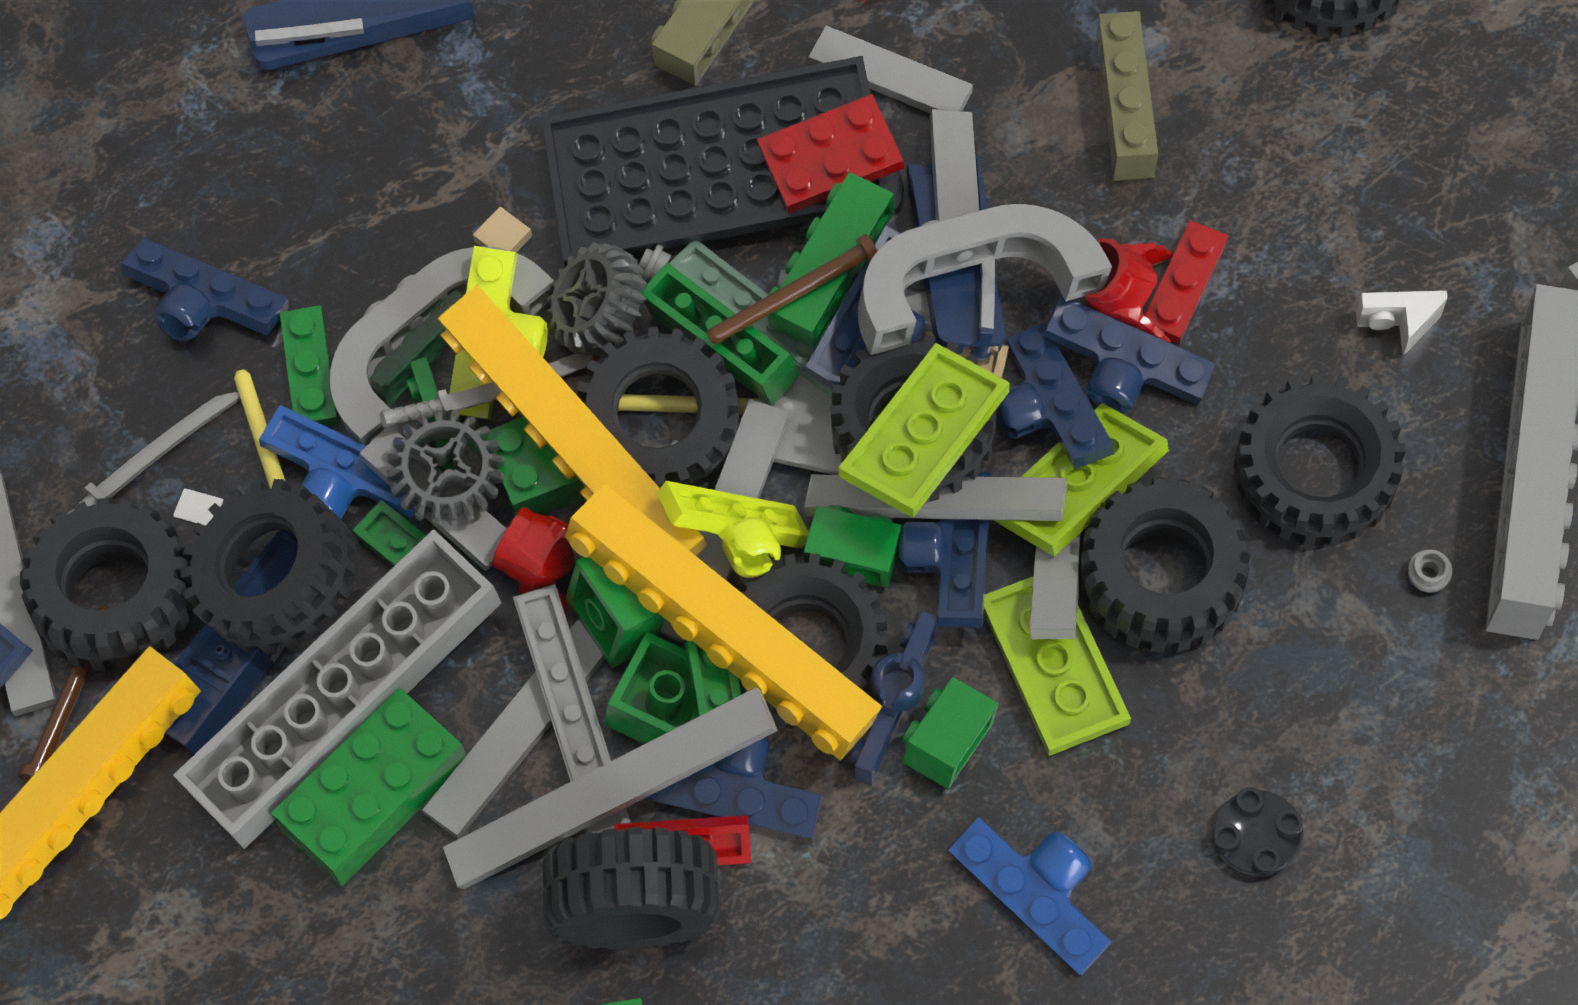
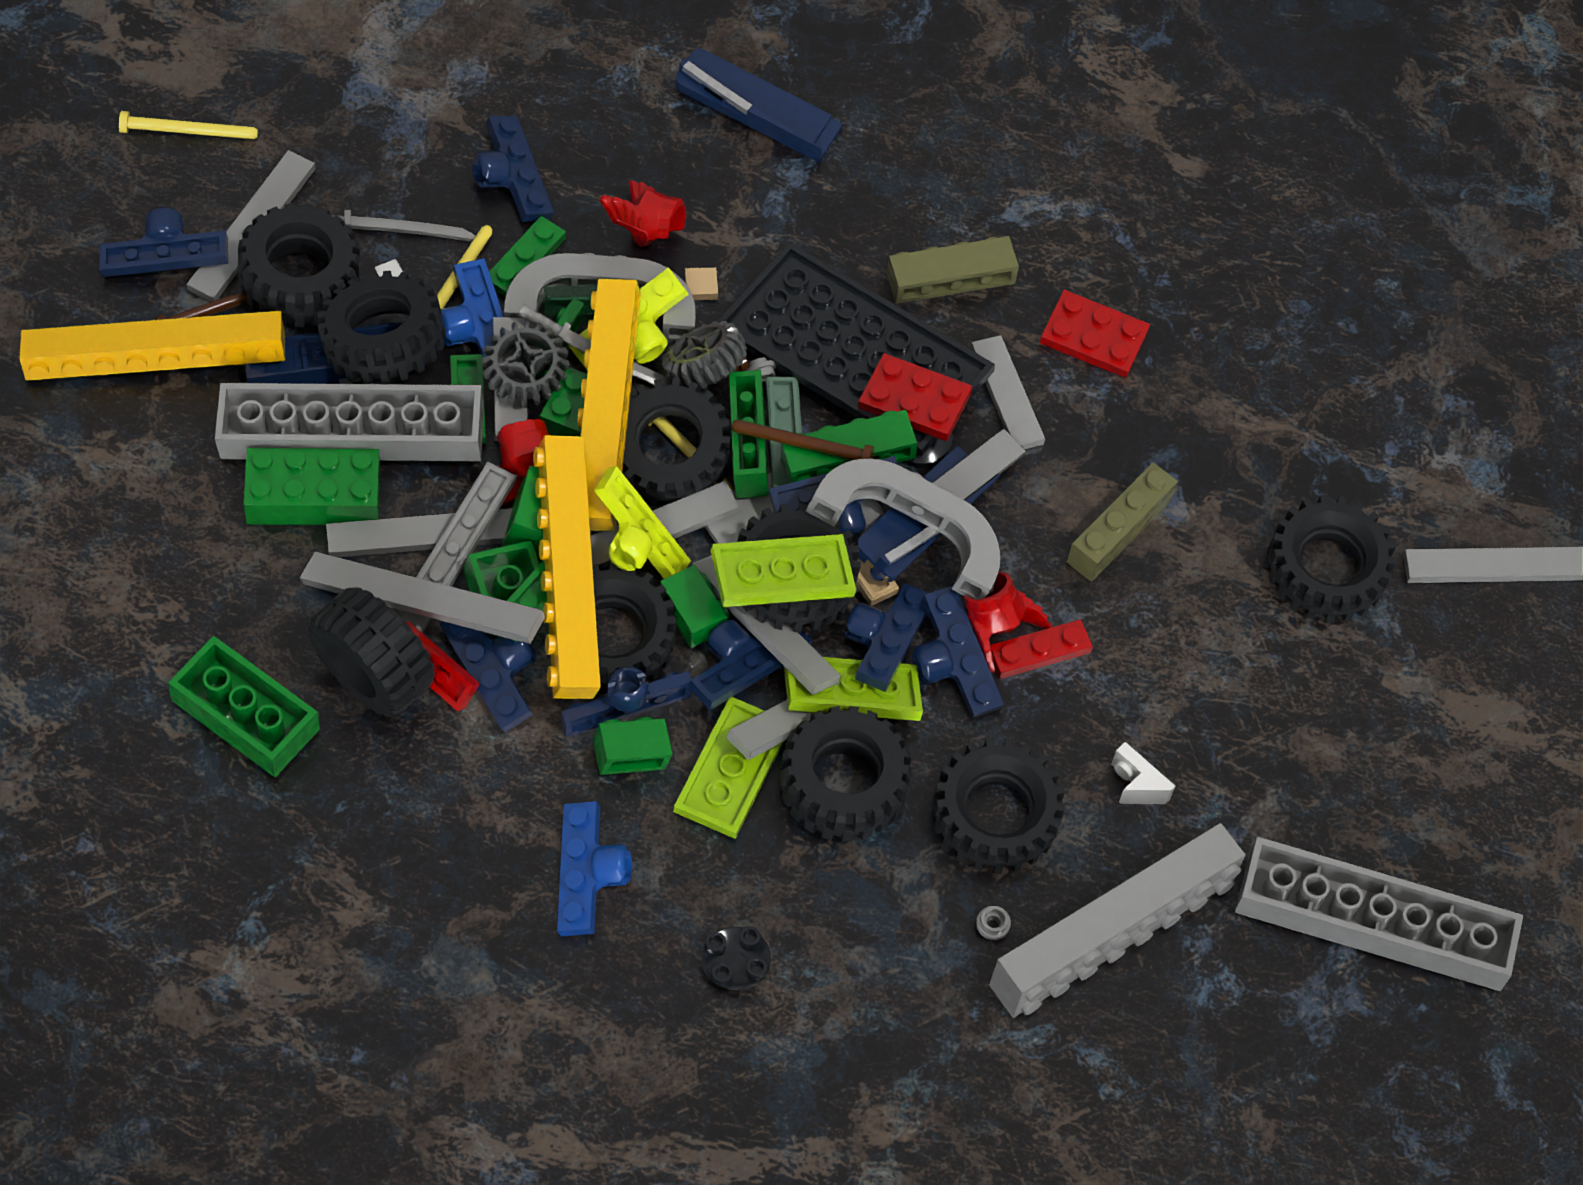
camera: 35 degrees right, 5 degrees down
none -> red helmet [599,180,687,247]

